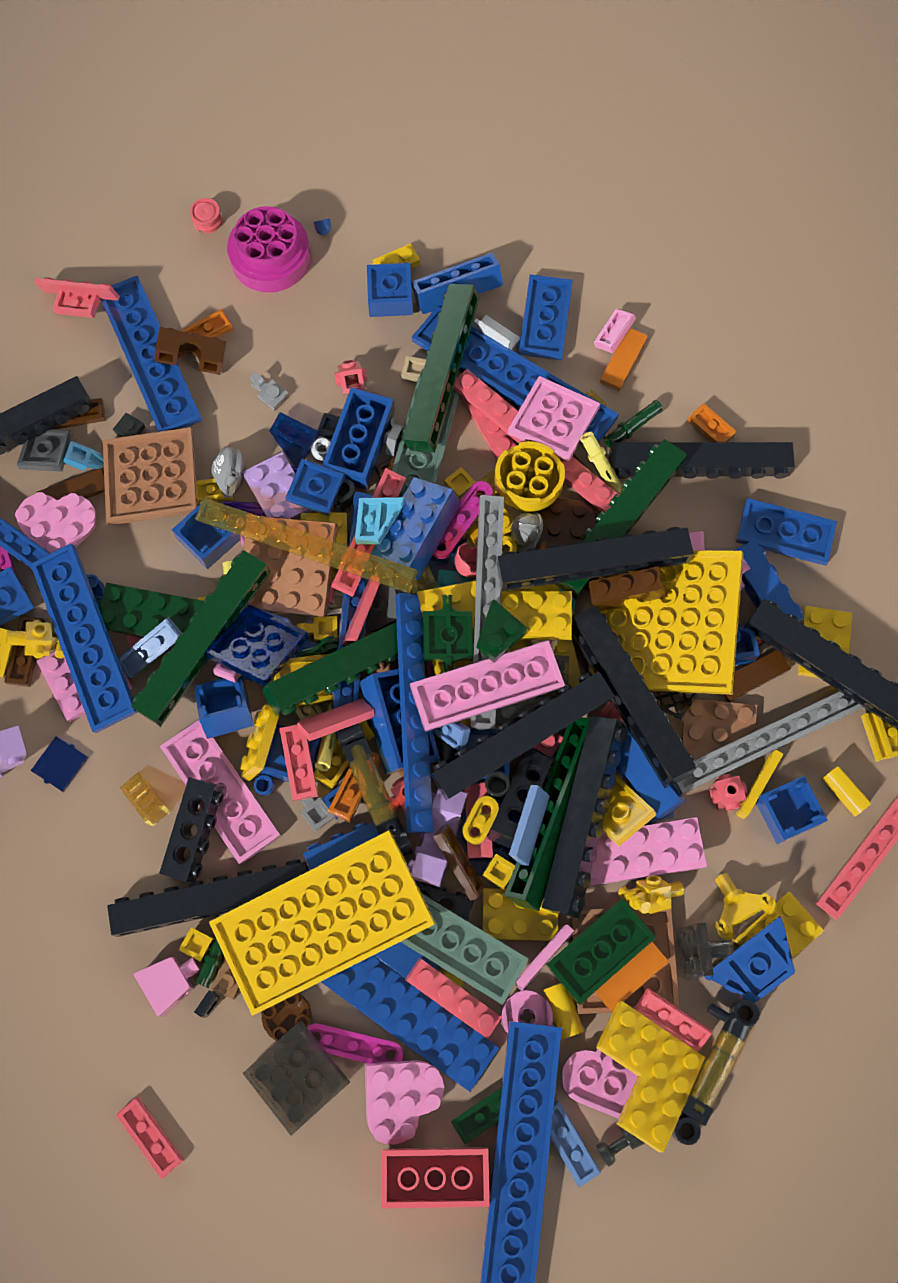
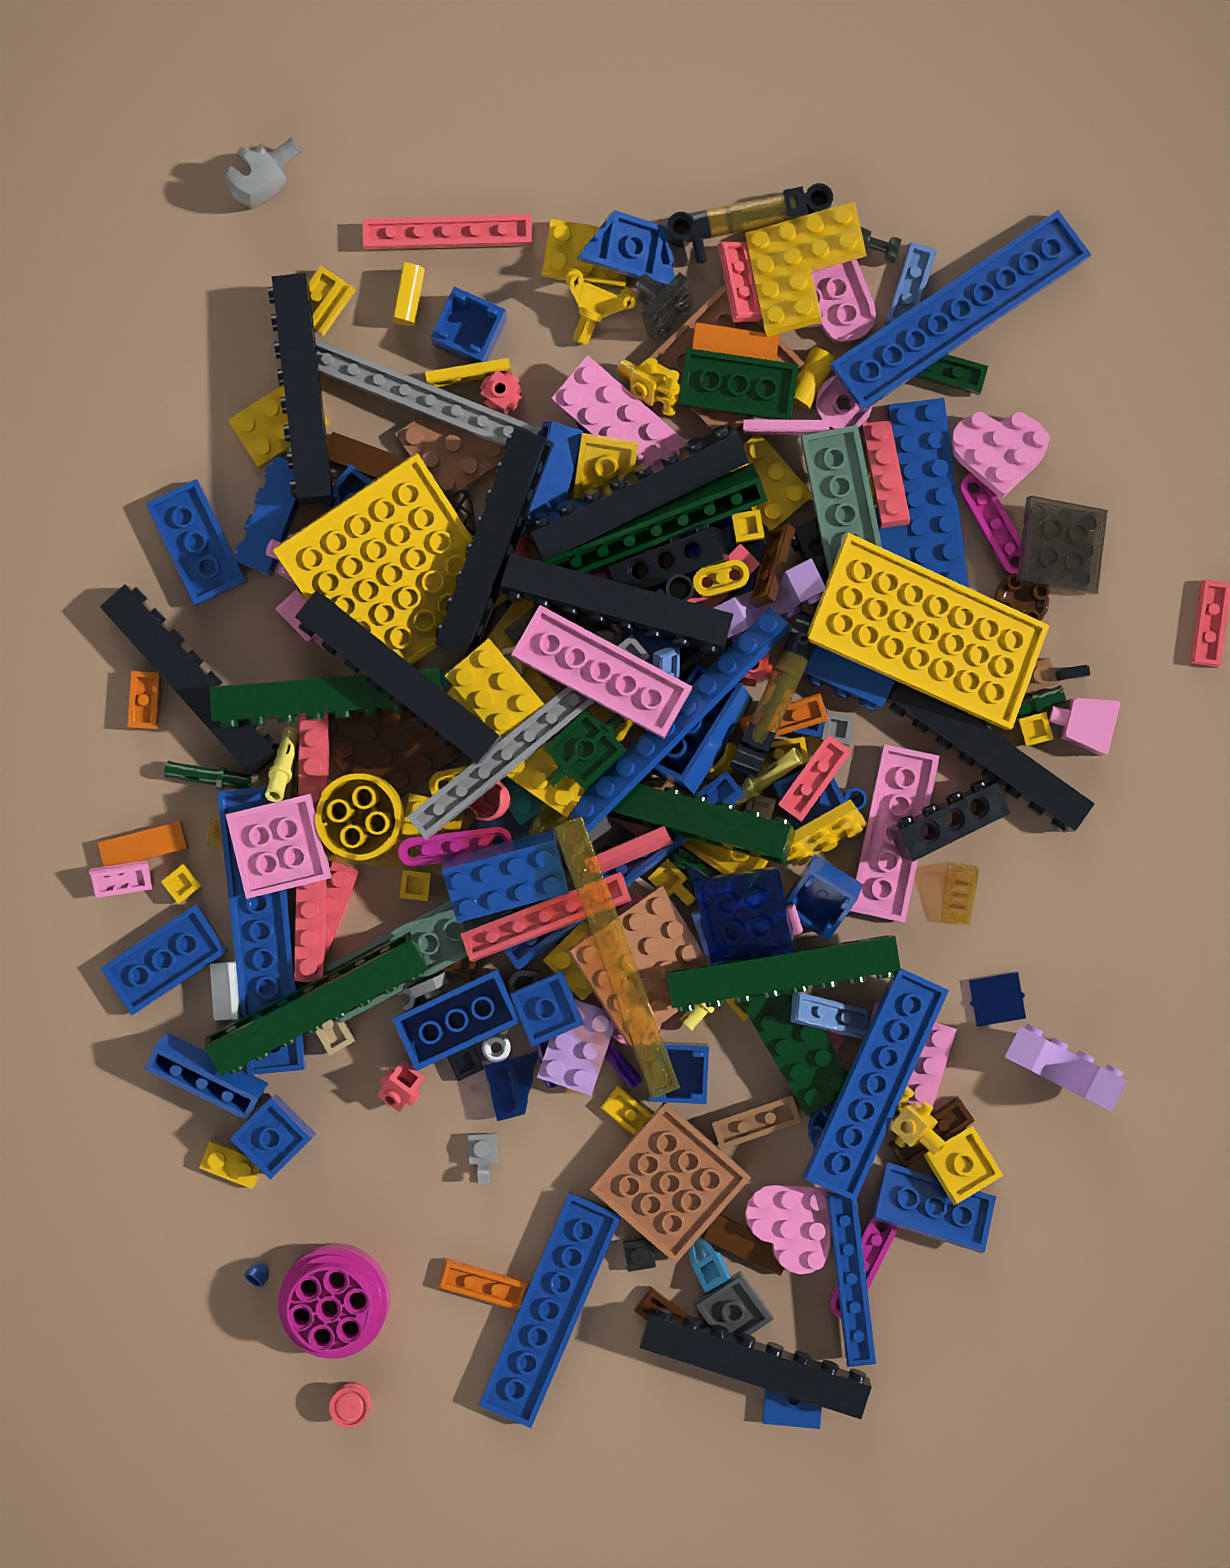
camera: 135 degrees left, 15 degrees up
coral bracket [34,277,120,318] -> none
reddish brown arch [154,327,226,375] -> none
light grey hat [211,446,245,498] -> none
coral tile [297,699,375,741] -> none
medium azure wing [355,497,405,544] -> none
coral brick [381,1147,489,1208] -> none
dark green wing [476,599,528,663] -> none
medium blue tile [509,785,550,865] -> none
light grey piece [510,512,543,553] -> none
reddish brown arch [589,566,668,611] -> none
none -> yellow plate [161,864,203,904]
none -> medium nougat plate [711,1094,802,1150]

